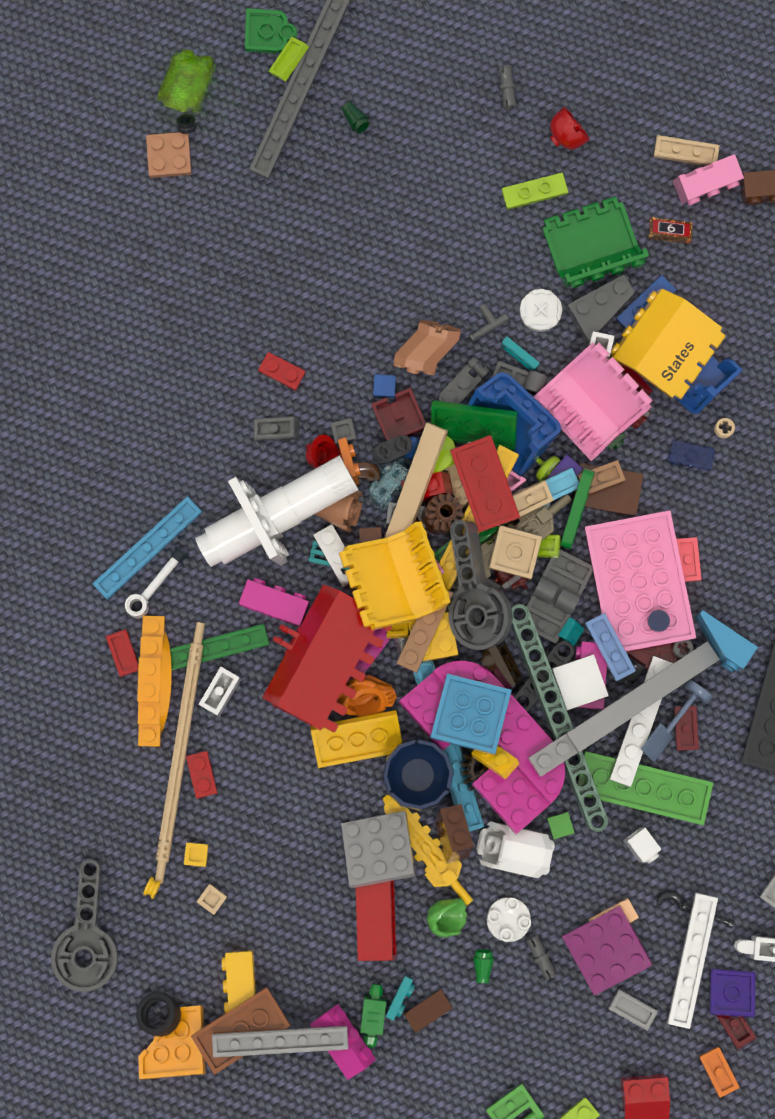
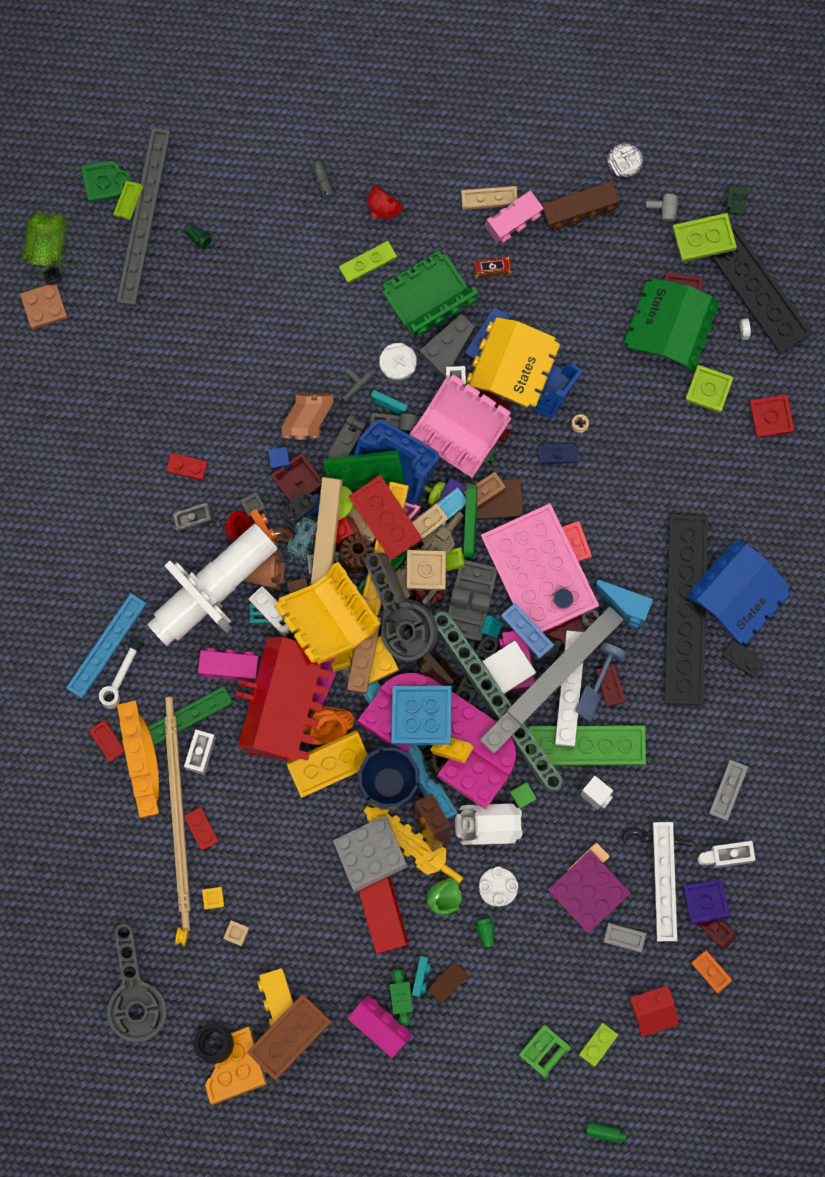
camera: 15 degrees left, 5 degrees down
light grey tile [212,1025,348,1057] -> none
dark grey pin [525,934,558,981] -> none

